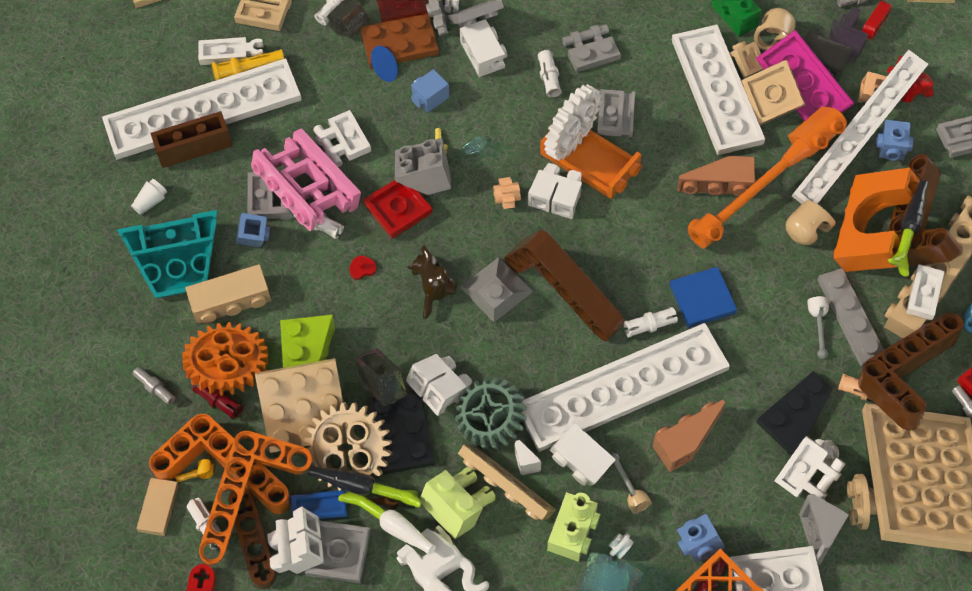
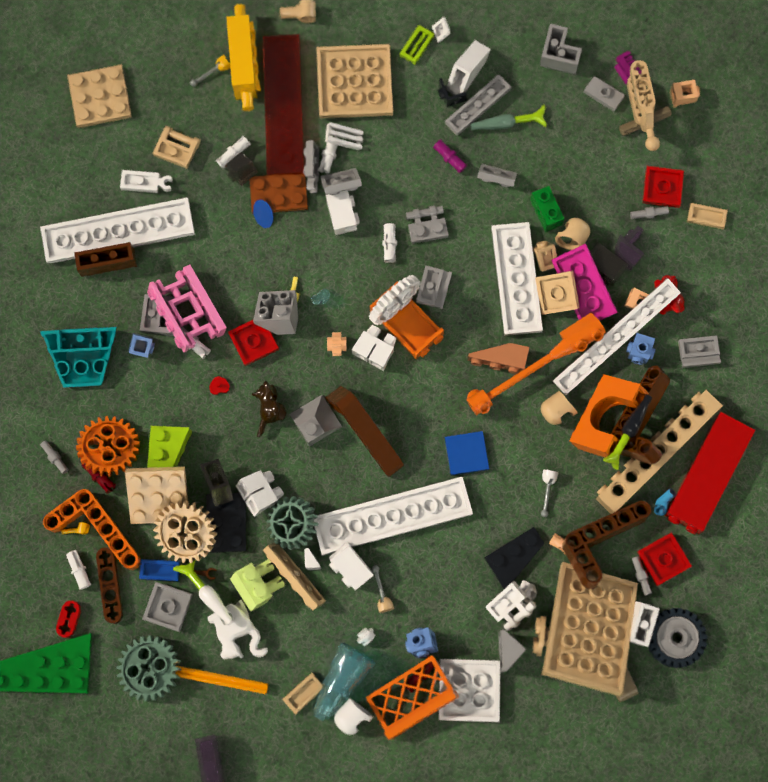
camera: 10 degrees right, 15 degrees up
white cone [131,179,167,216] -> none
tan tile [136,478,179,536] -> none
tan brick [185,264,271,324] -> none
orange beam [199,431,312,565] -> none
yellow pin [211,49,284,81] -> none
white hips [267,507,324,574] -> none
black piece [308,465,421,508] -> none
white plate [313,110,371,167] -> none
medium blue brick [411,69,450,113] -> none
yellowish green brick [547,492,601,562] -> none
white pin [623,307,678,338] -> none
nougat slope [653,400,725,472] -> none
light grey plate [817,268,884,367] -> none
red beam [861,0,893,40] -> none
white plate [906,264,944,320] -> none

